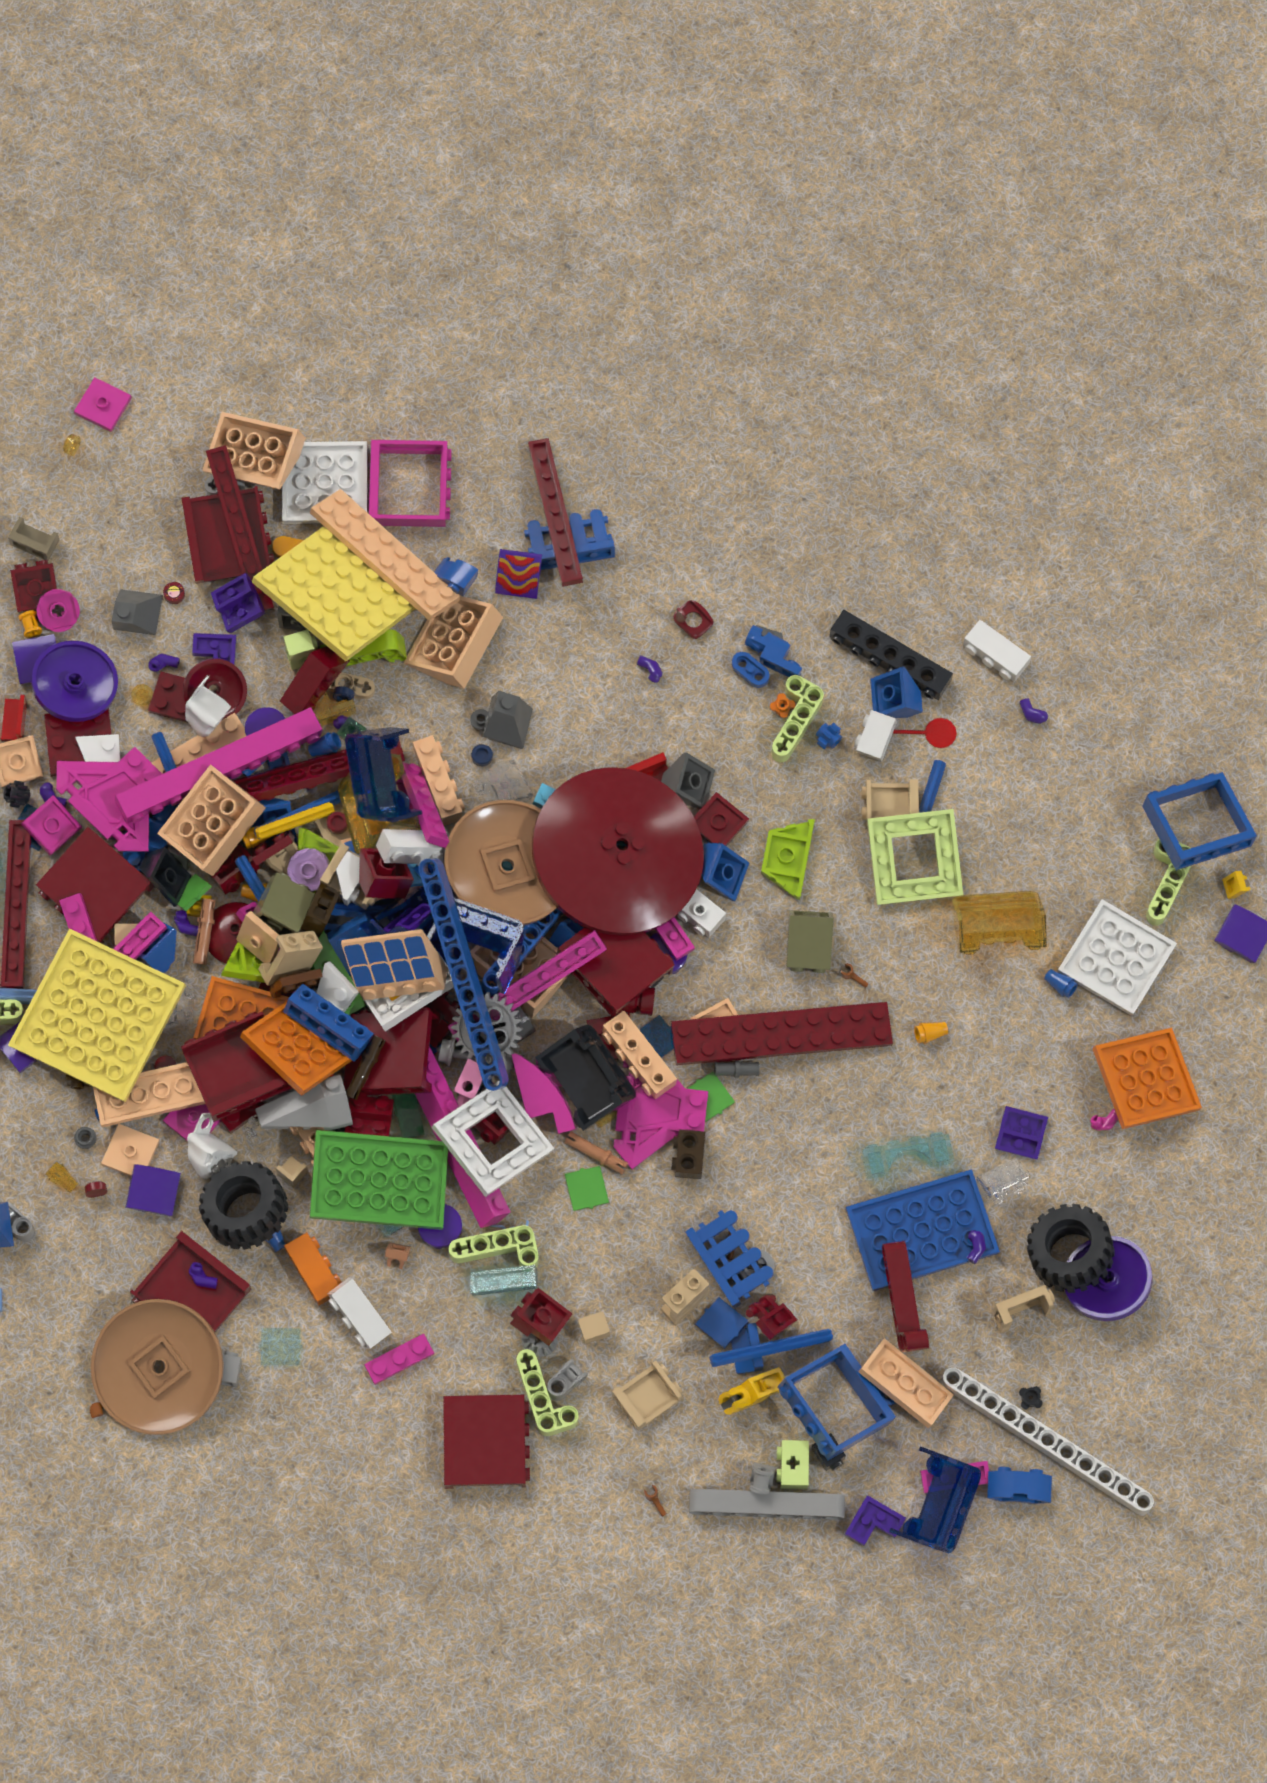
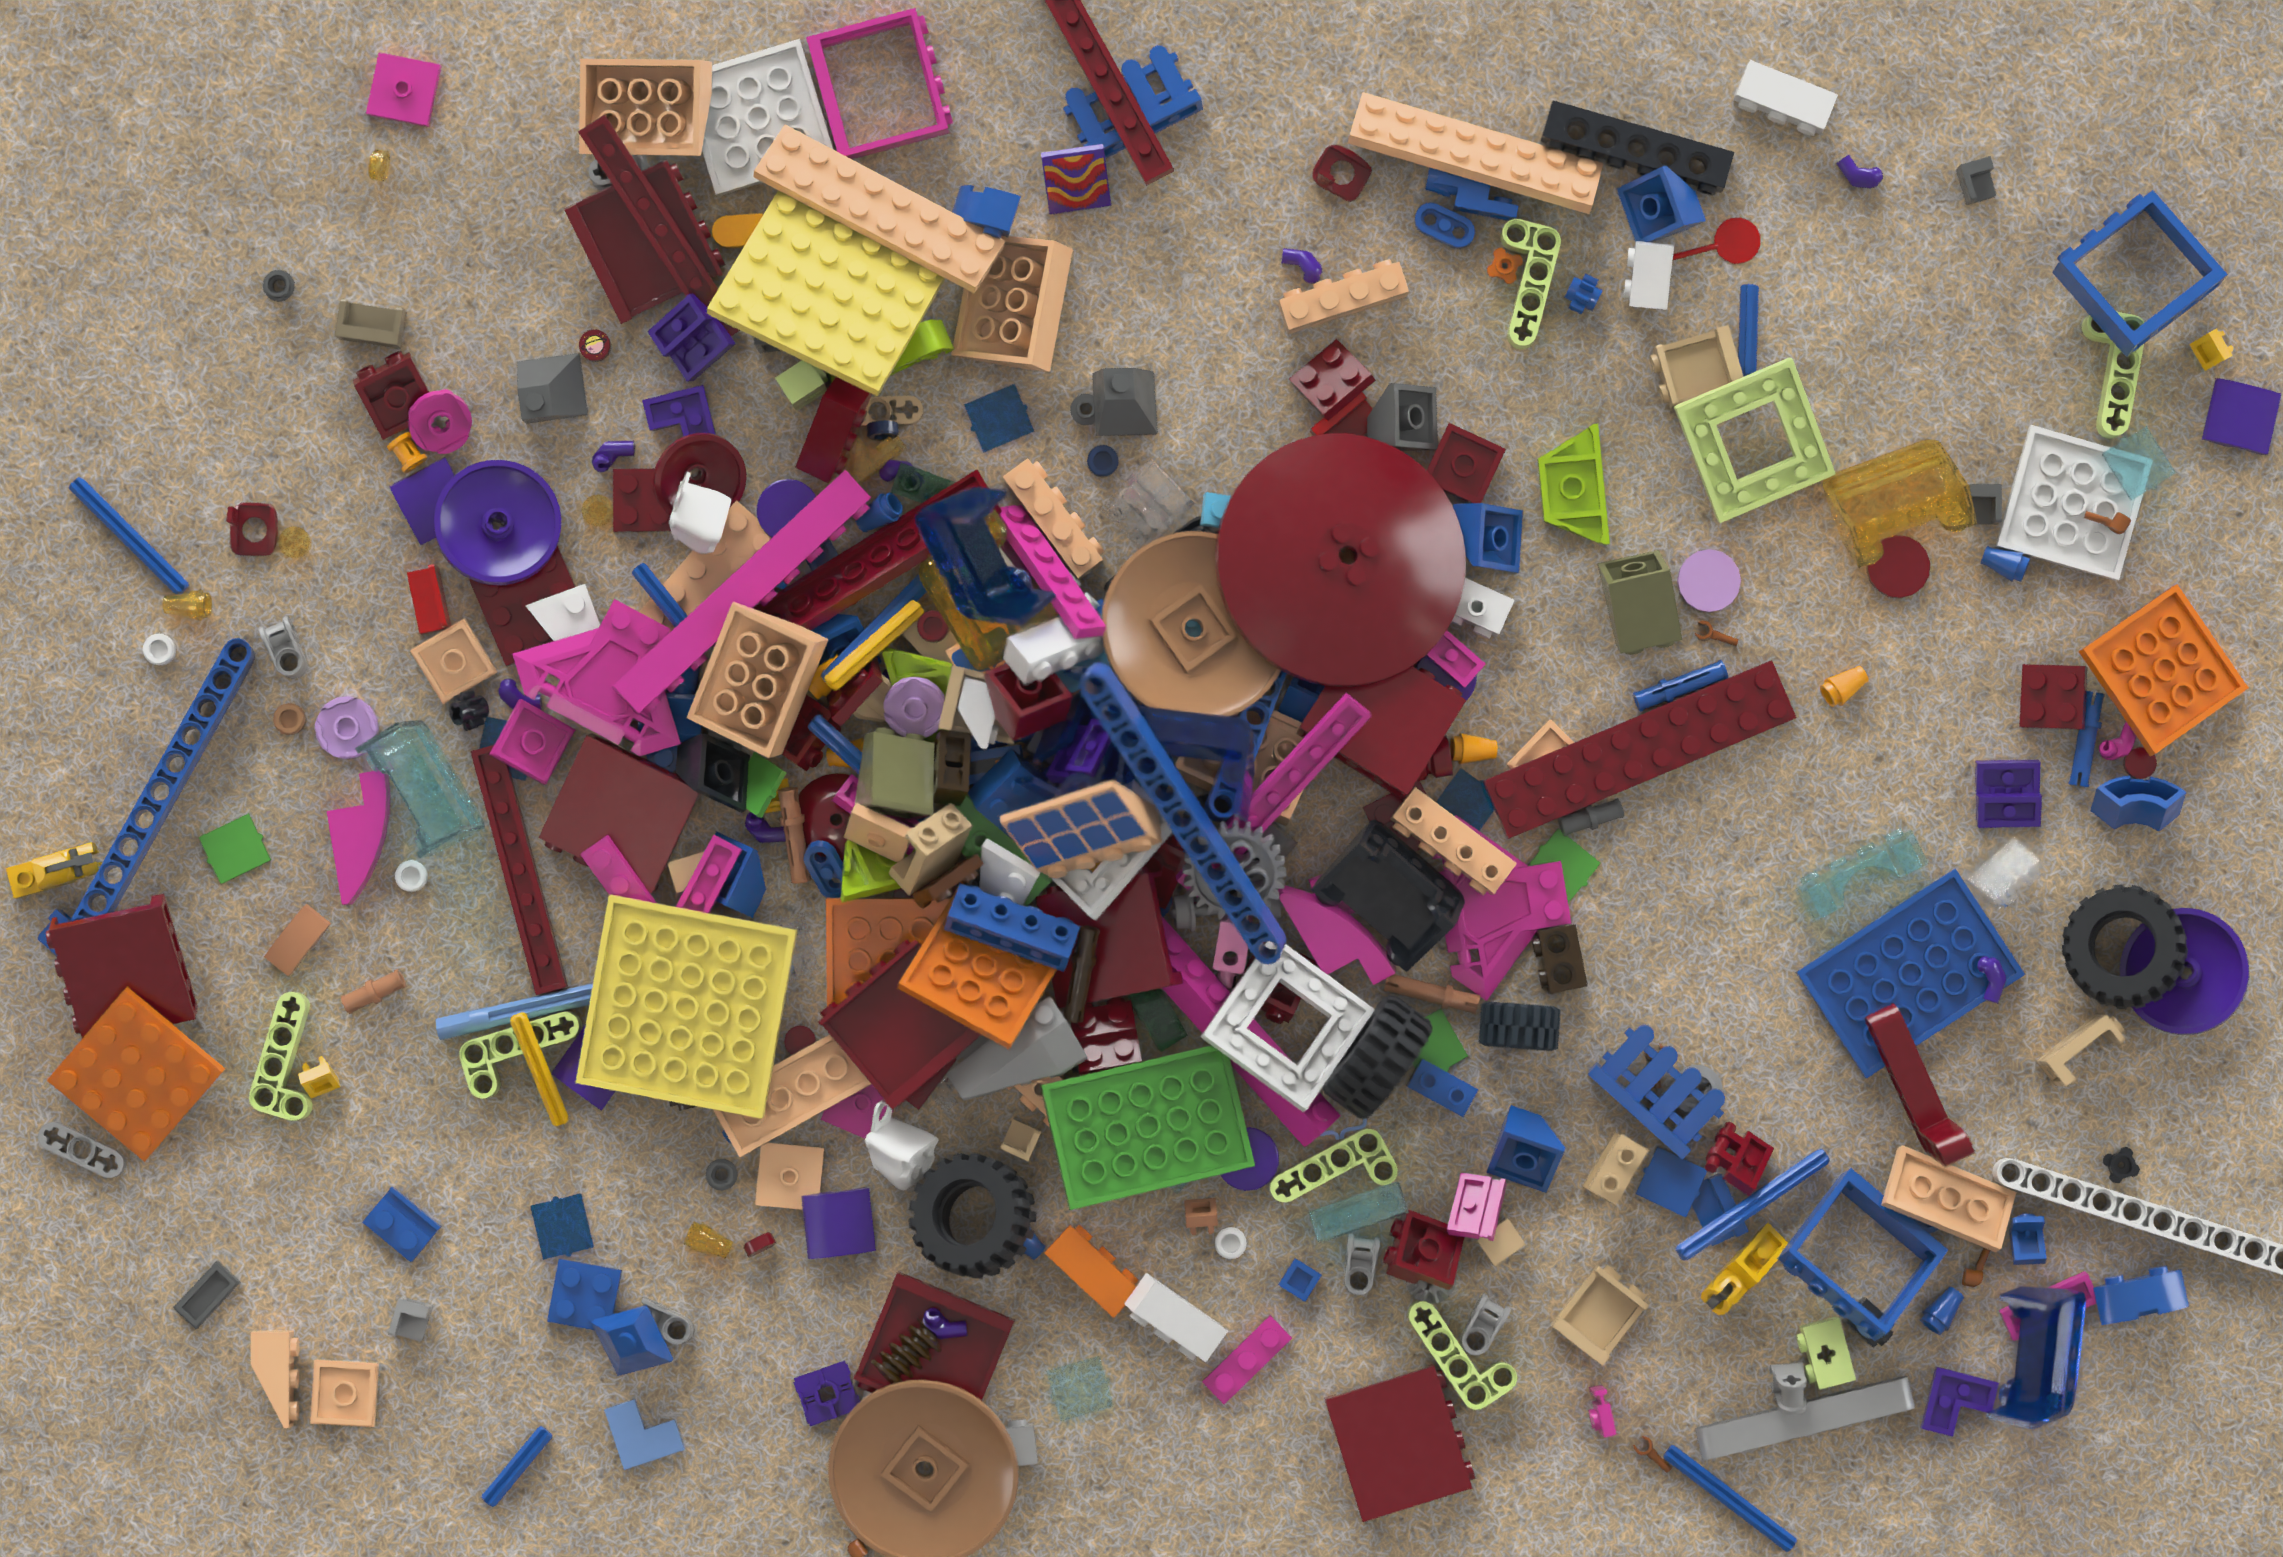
camera: 10 degrees left, 15 degrees up
none -> dark purple piece [793,1360,860,1426]
none -> blue plate [804,840,843,898]
none -> dark brown piece [870,1318,942,1385]
none -> clear blue piece [964,384,1034,453]
none -> white tile [1215,1227,1246,1259]
none -> light nougat brick [1278,259,1409,334]
none -> blue plate [1278,1258,1322,1302]
none -> plate [1289,339,1376,421]
none -> black tyre [1322,995,1433,1119]
none -> light grey piece [1344,1233,1380,1295]
none -> light nougat plate [1347,93,1603,214]
none -> blue brick [1406,1058,1479,1117]
none -> plate [1447,1173,1507,1241]
none -> light orange cone [1450,733,1498,764]
none -> black wheel [1479,1002,1561,1051]
none -> blue slope [1486,1105,1565,1193]
none -> dark pink plate [1588,1385,1617,1437]
none -> blue pin [1633,660,1728,712]
none -> blue axle [1663,1445,1797,1552]
none -> lavender tile [1677,549,1741,613]
none -> dark red tile [1866,535,1930,599]
none -> blue cone [1920,1286,1965,1335]
none -> dark grey panel [1956,156,1996,205]
none -> dark orange hand [1962,1247,1991,1287]
none -> dark grey panel [1965,484,2002,525]
none -> blue bracket [2009,1213,2047,1265]
none -> dark red plate [2019,664,2088,730]
none -> blue pin [2068,691,2105,788]
none -> dark orange hand [2084,511,2131,534]
none -> blue brick [2090,776,2187,832]
none -> clear light blue piece [2102,426,2176,500]
none -> dark red tile [2123,747,2157,779]

